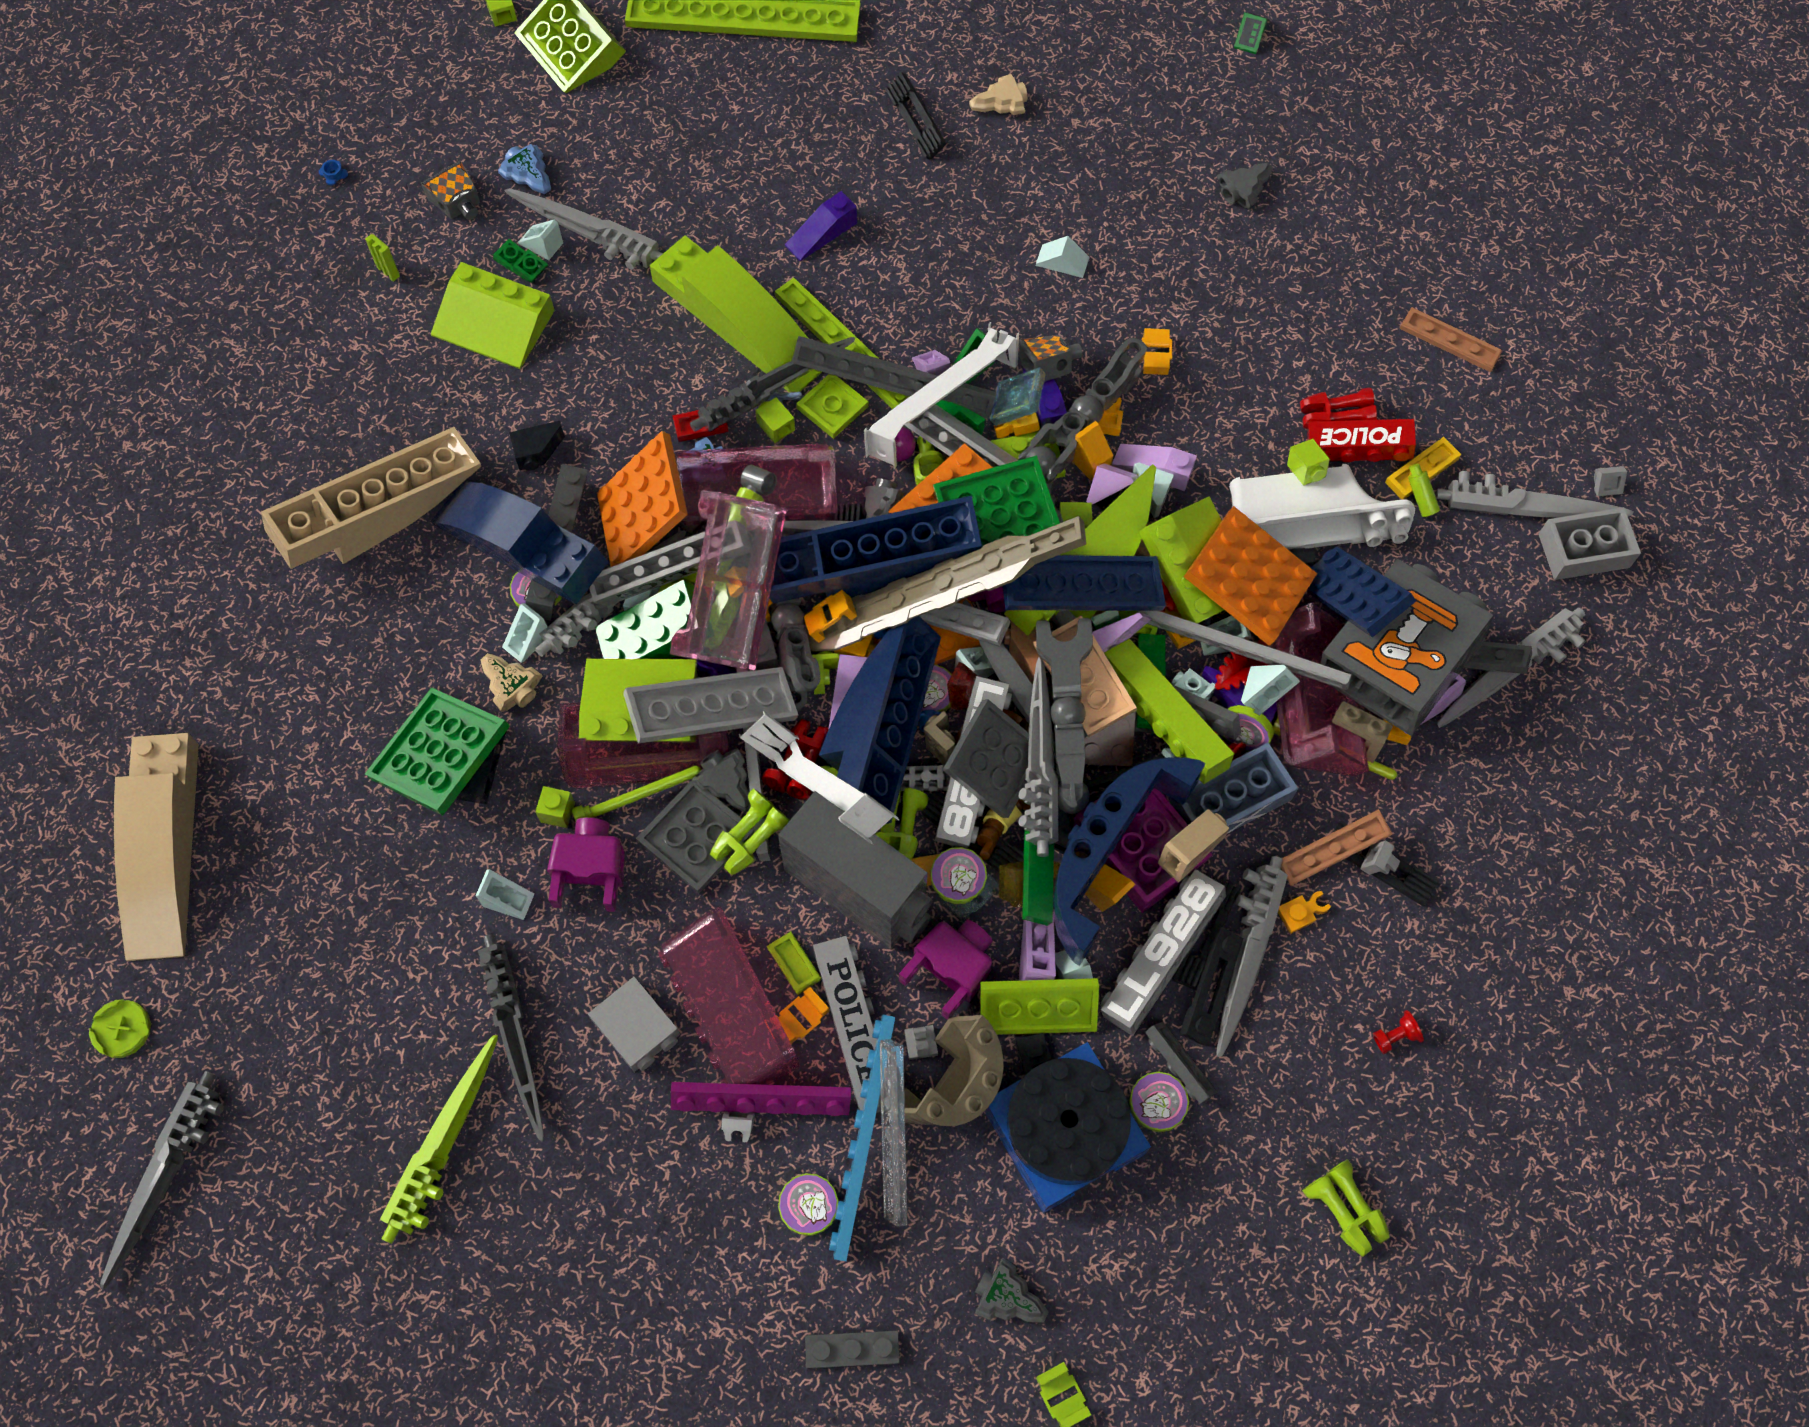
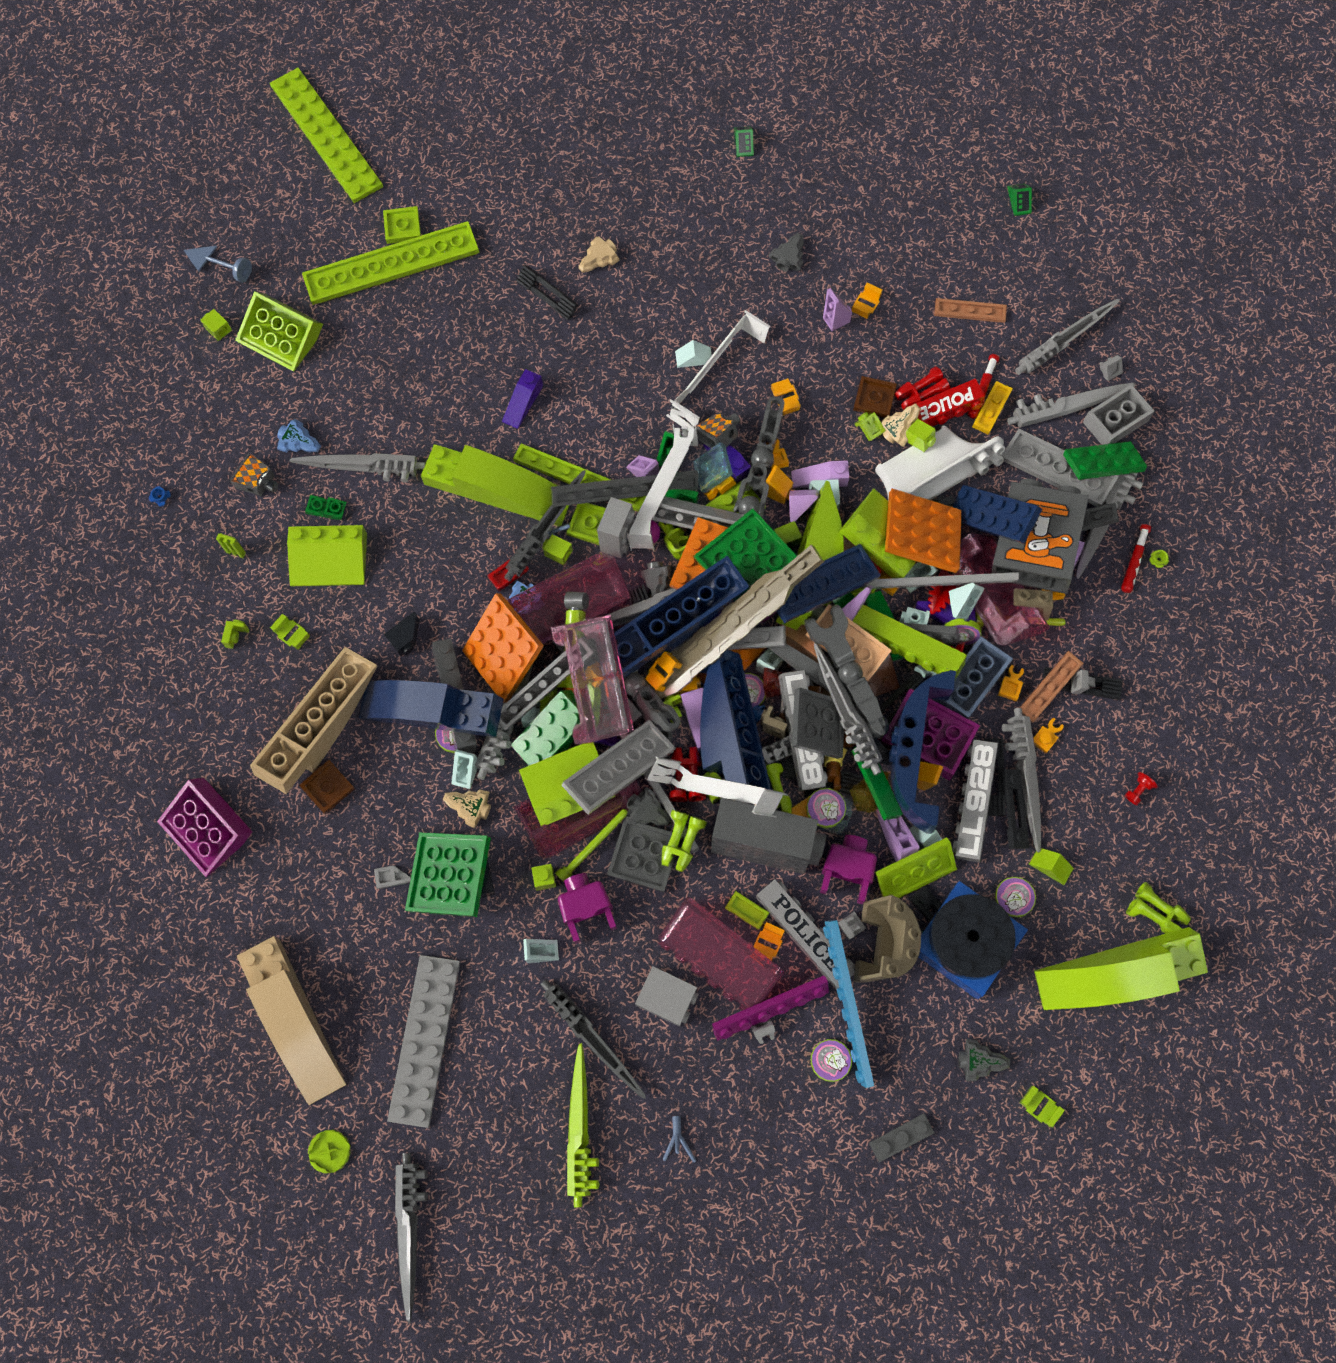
camera: 20 degrees left, 5 degrees up
light aqua slope [518,219,563,260] -> none
clear tile [880,1039,907,1227] -> none
dark grey plate [1145,1022,1218,1104] -> none
tan slope [1158,809,1229,883] -> none
lime cylinder [1408,463,1440,517] -> none
none -> magenta slope [157,777,252,877]
none -> lime bracket [221,620,249,649]
none -> lime piece [270,614,310,650]
none -> reddish brown plate [299,760,355,815]
none -> light grey tile [374,865,411,889]
none -> light grey plate [387,955,460,1128]
none -> light grey brick [597,497,635,558]
none -> sand blue plant [663,1116,697,1163]
none -> white piece [666,310,770,431]
none -> lavender slope [823,288,852,331]
none -> light orange piece [852,282,883,319]
none -> reddish brown plate [853,376,897,418]
none -> lime bracket [854,412,885,441]
none -> tan rock [881,404,921,447]
none -> red piece [968,354,1000,418]
none -> light orange plate [998,665,1024,701]
none -> light grey plate [1001,429,1119,507]
none -> green slope [1007,184,1032,216]
none -> light grey piece [1015,299,1120,375]
none -> lime slope [1029,848,1074,885]
none -> lime slope [1034,927,1208,1010]
none -> green plate [1063,441,1147,480]
none -> red piece [1121,524,1152,593]
none -> lime plate [1150,550,1169,568]

